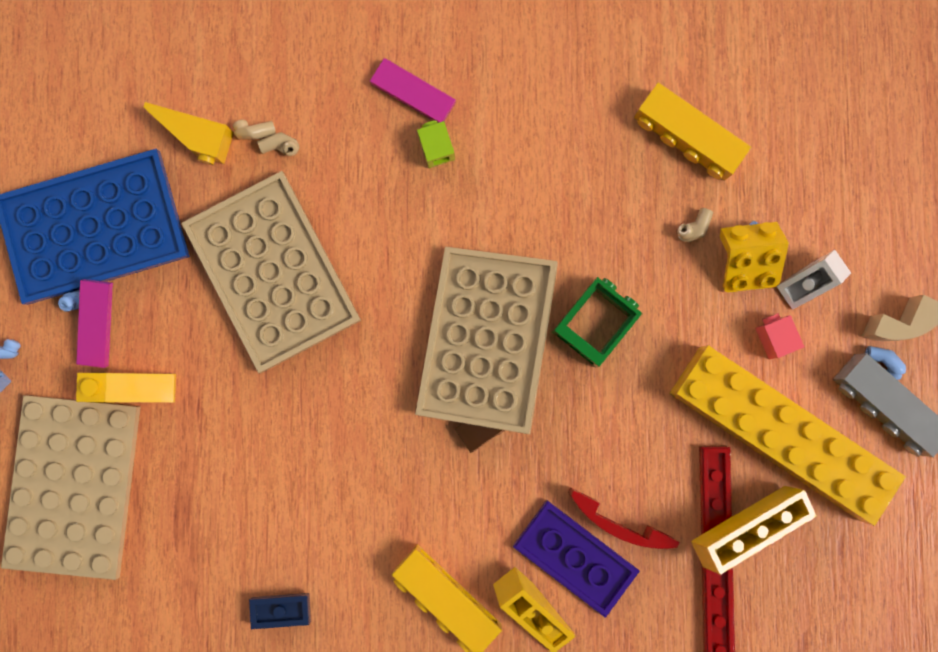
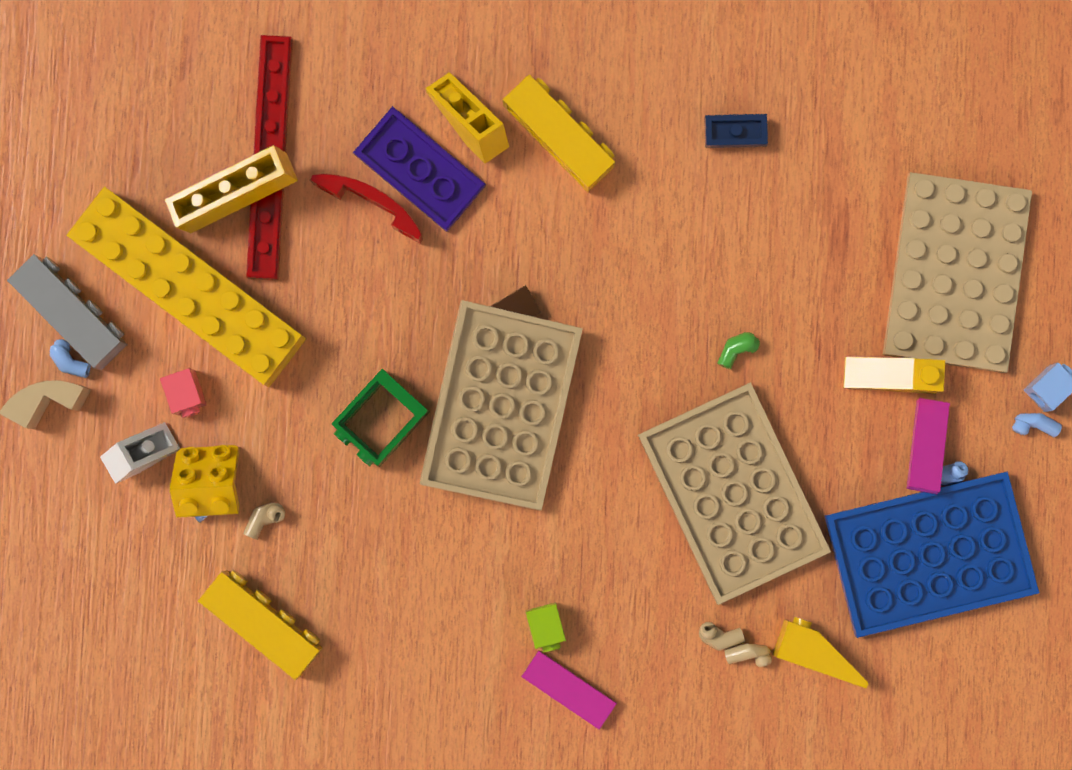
camera: 175 degrees left, 0 degrees up
none -> bright green arm [717,332,760,370]

